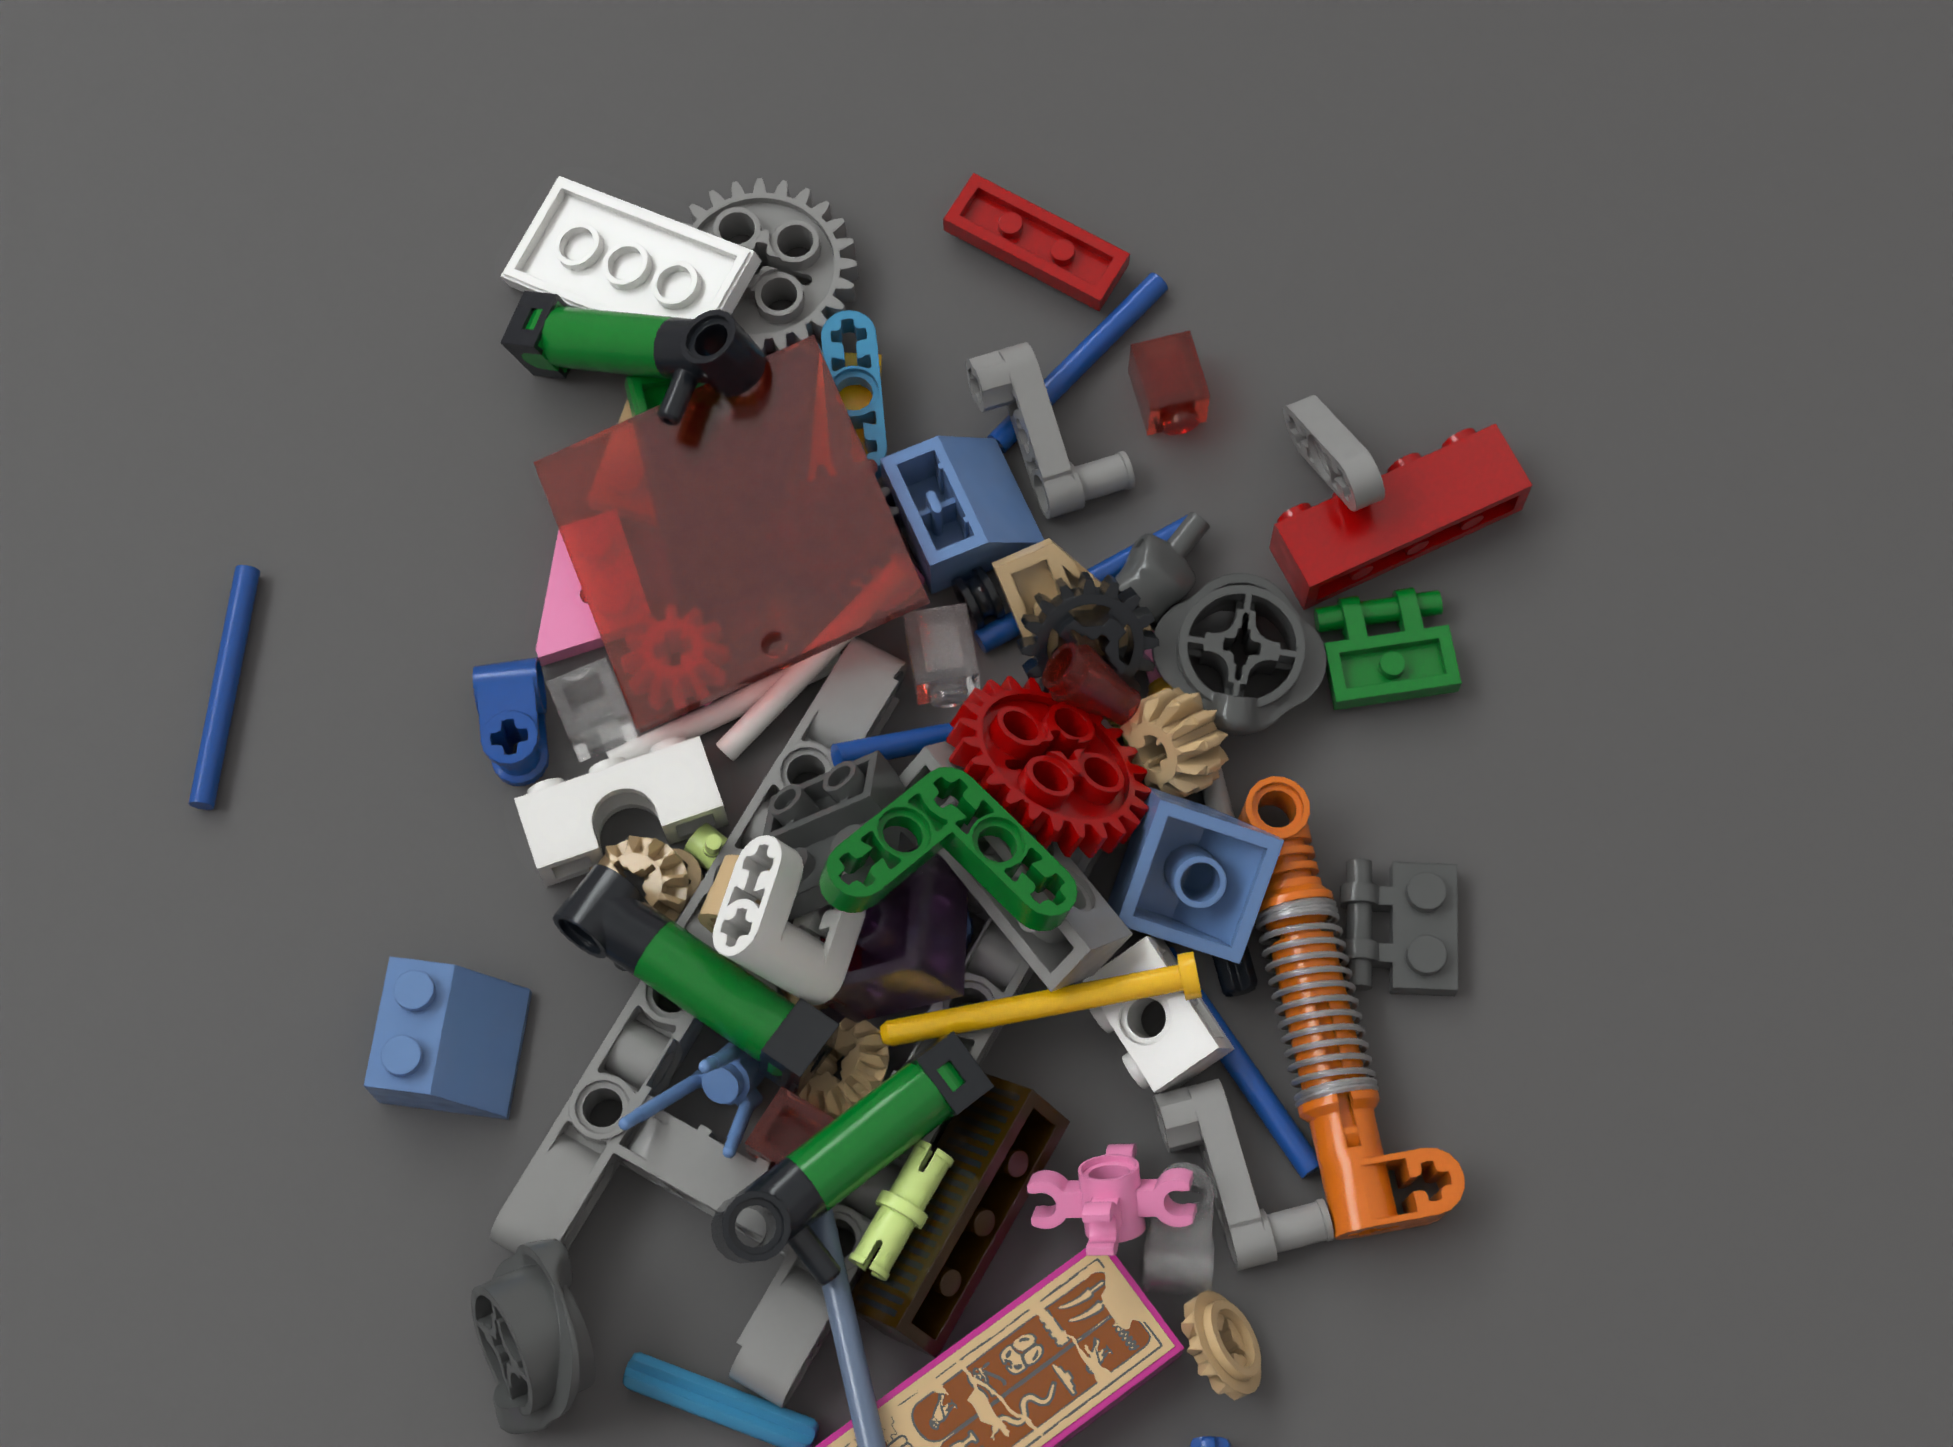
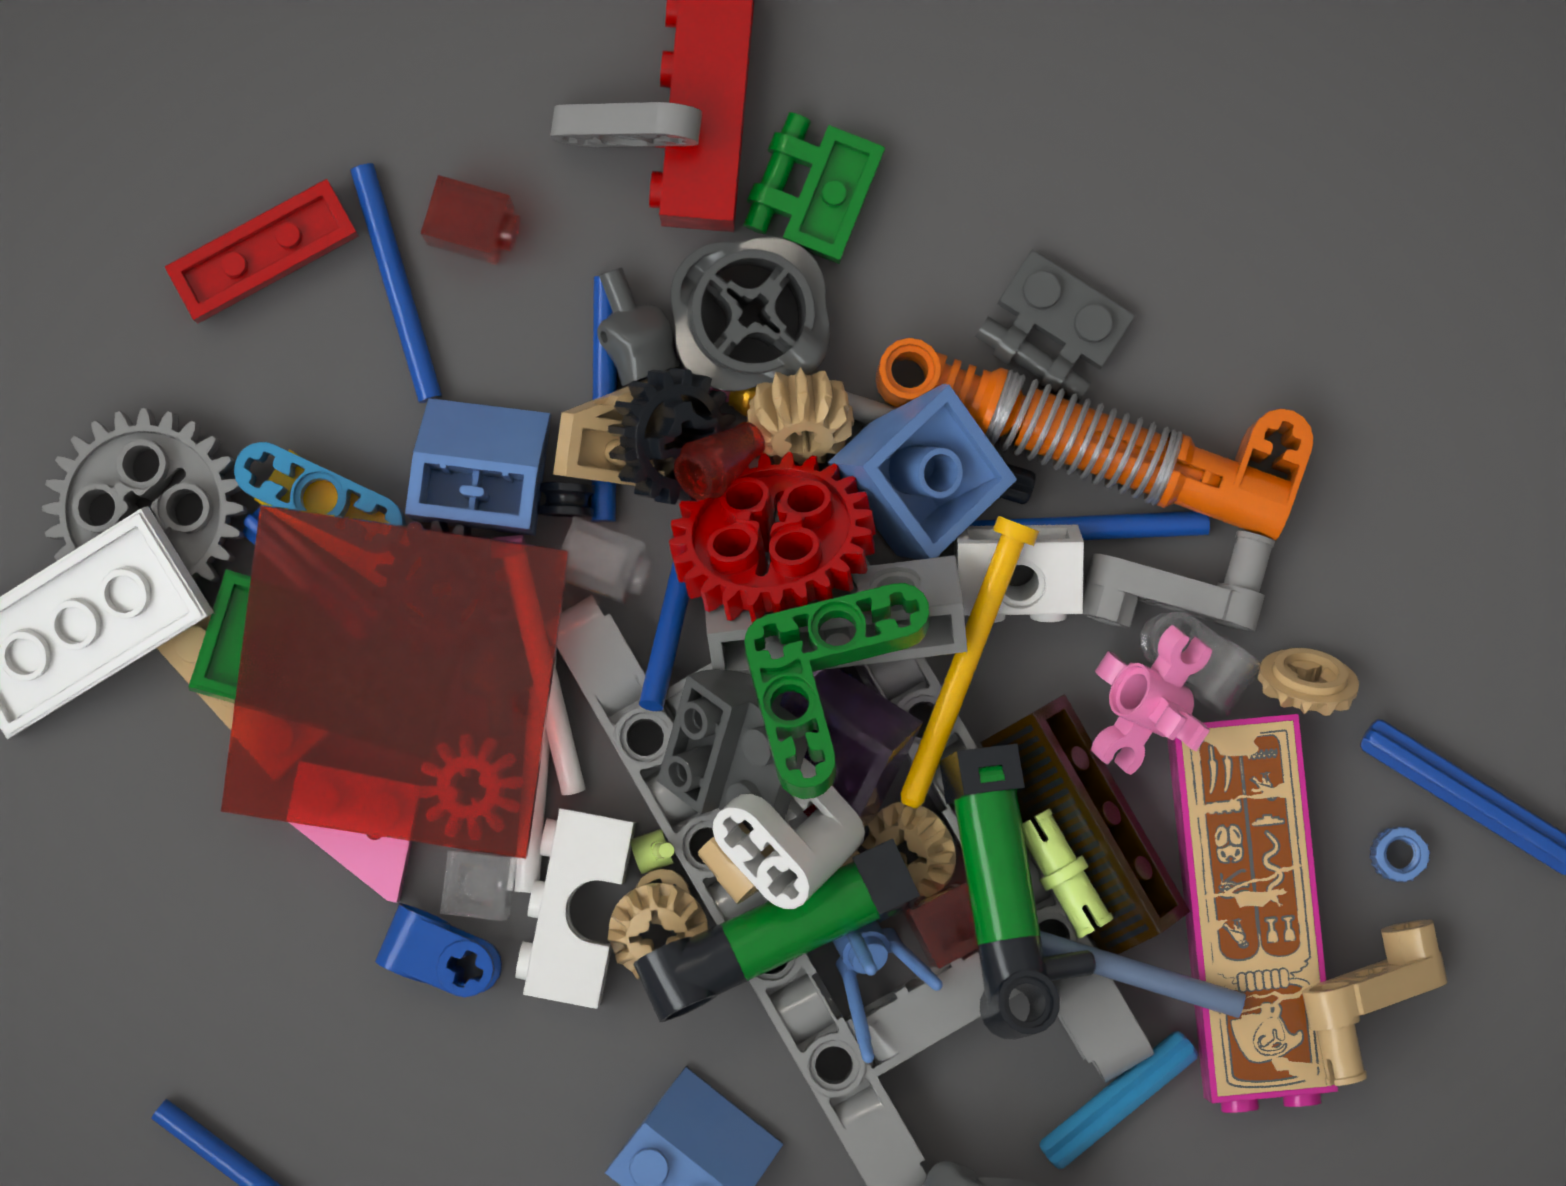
camera: 60 degrees left, 15 degrees up
piece [501,291,766,426] -> none
light grey beam [965,342,1135,519] -> none

